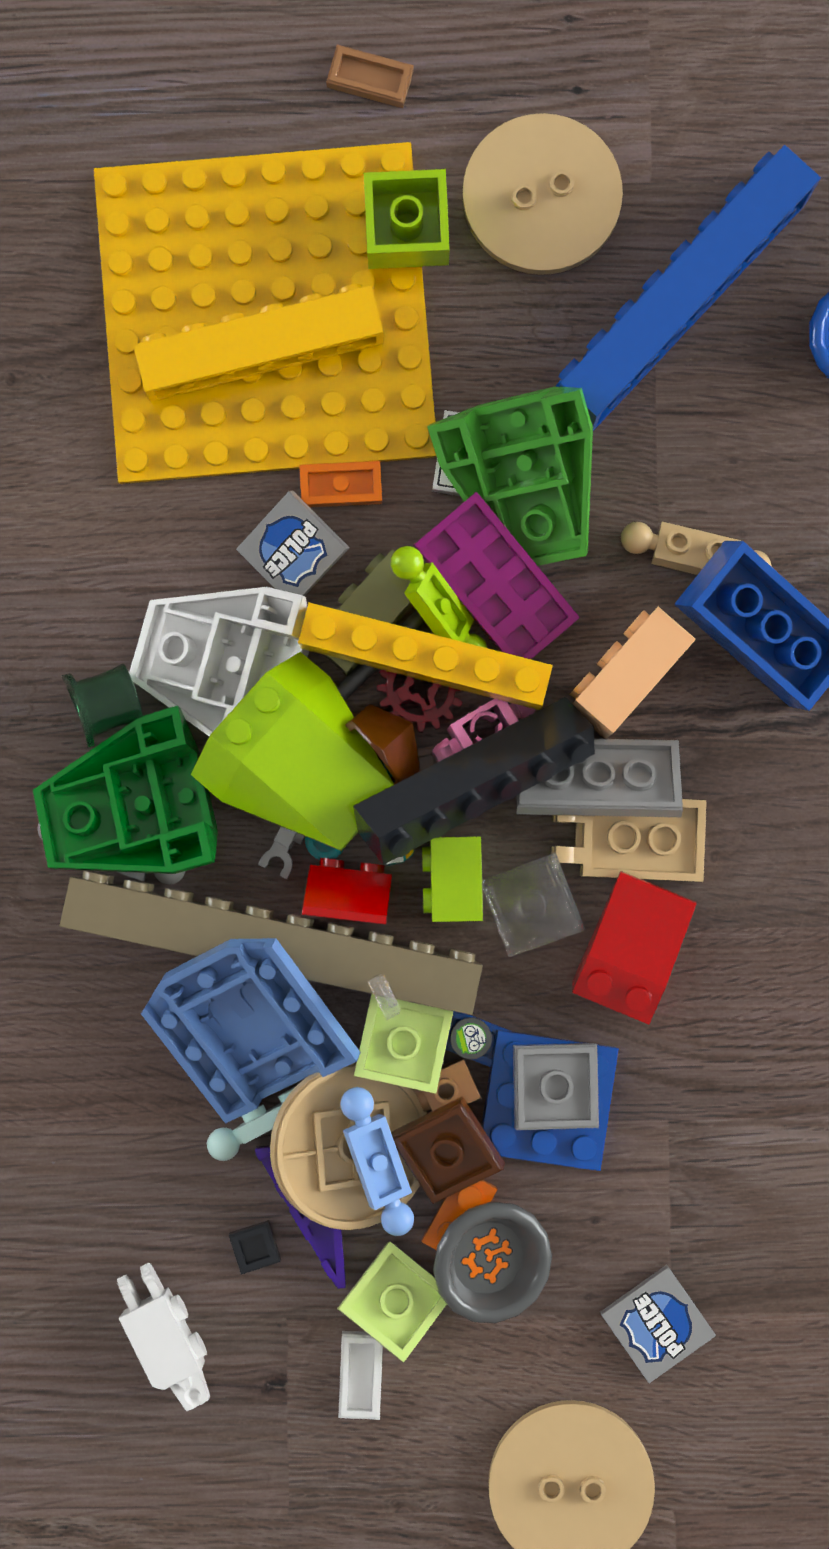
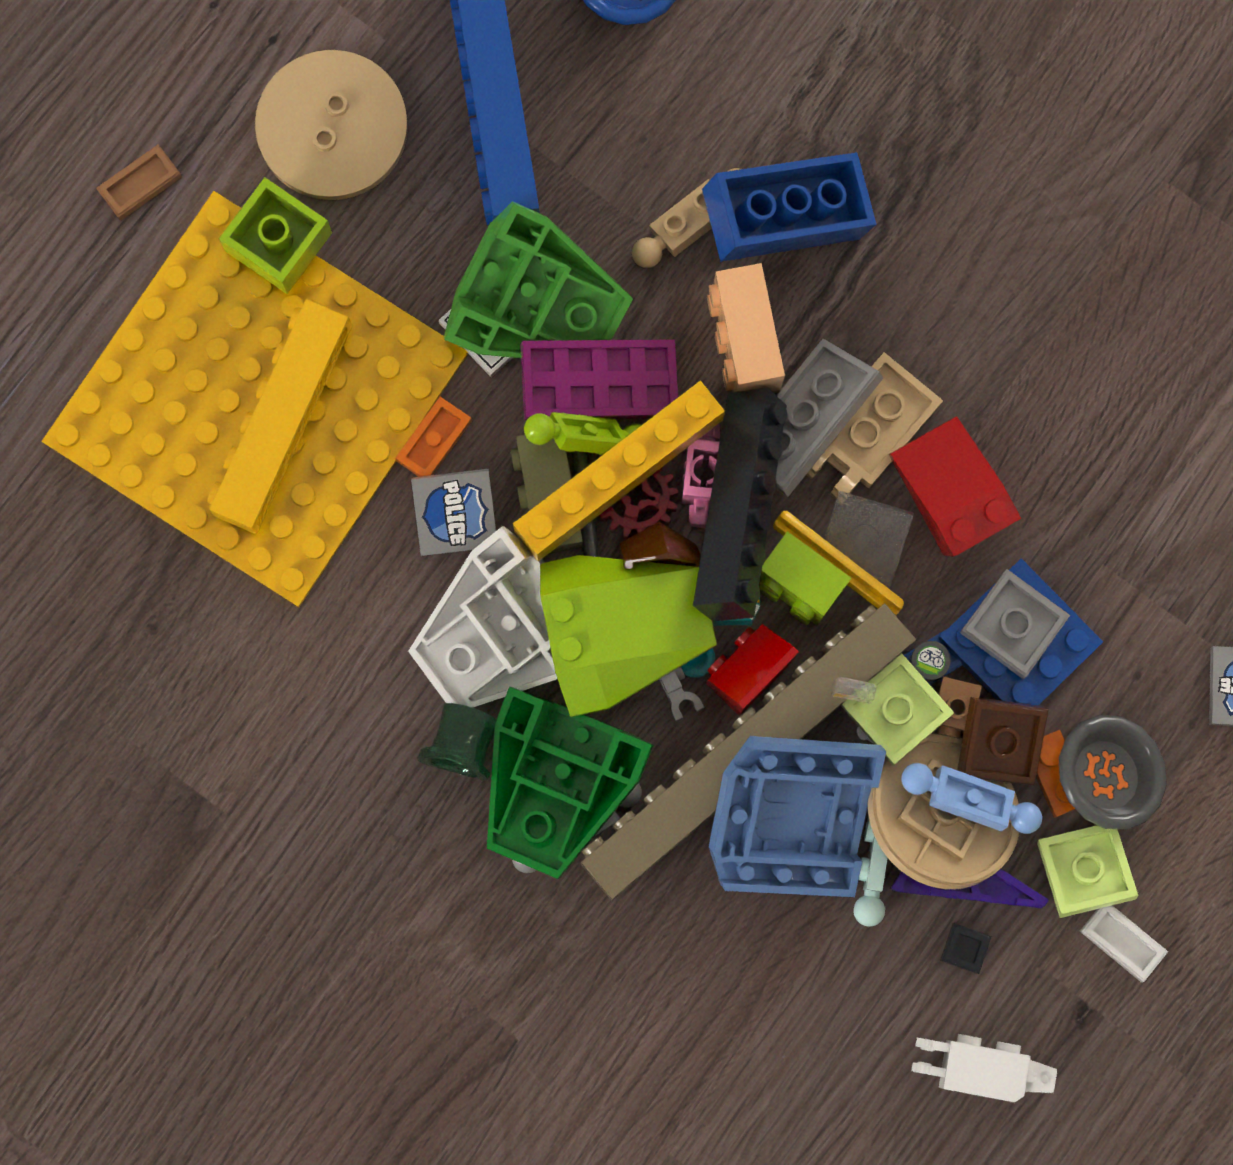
camera: 55 degrees left, 5 degrees down
none -> yellow axle [773,510,904,615]

